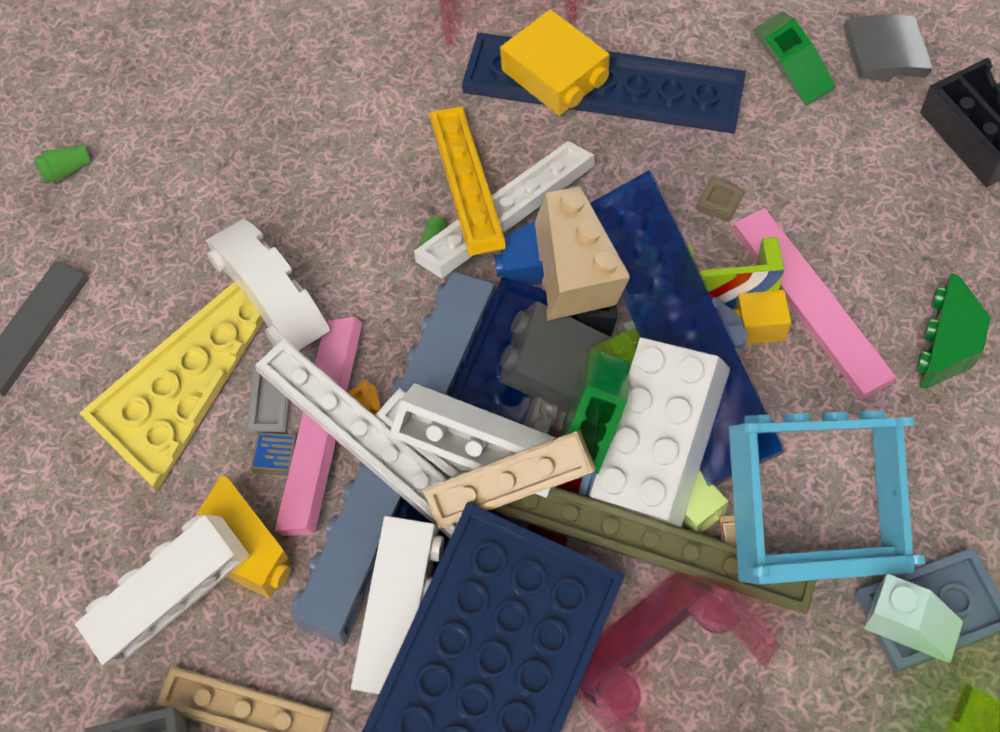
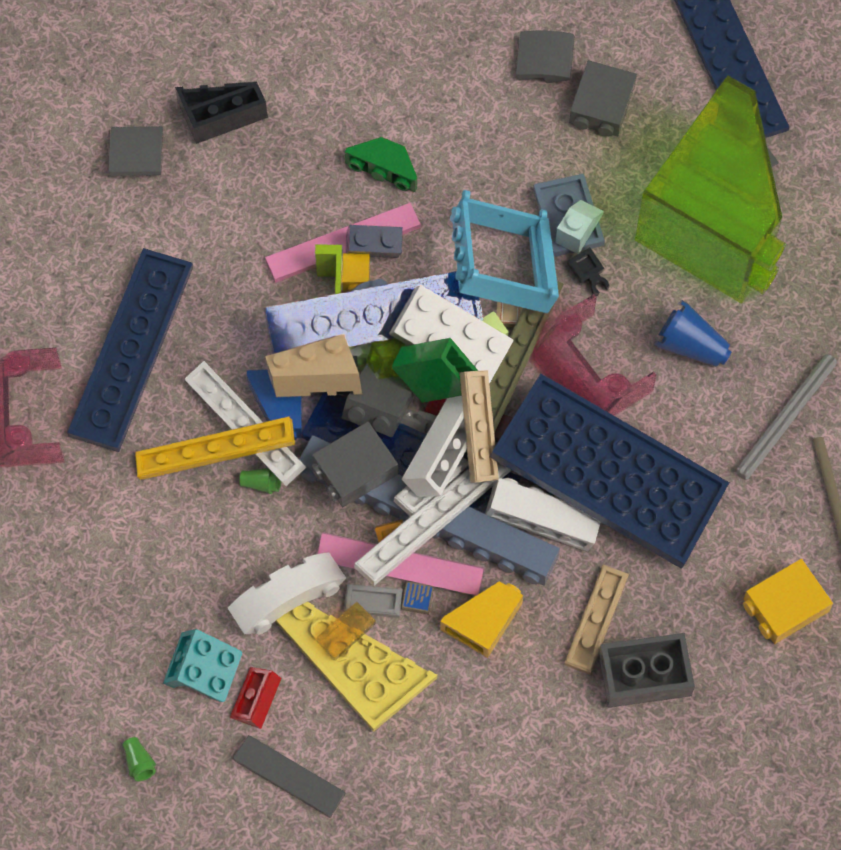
camera: 90 degrees left, 5 degrees up
white brick [75,514,250,665] -> none
yellow brick [500,9,609,116] -> none
dark tan tile [696,177,745,222] -> none
green slope [753,11,836,106] -> none
none -> teal bracket [163,629,242,702]
none -> red slope [230,667,282,729]
none -> dark grey brick [311,422,398,508]
none -> clear yellow tile [316,602,376,661]
none -> dark blue brick [346,225,403,258]
none -> black plate [567,247,609,296]

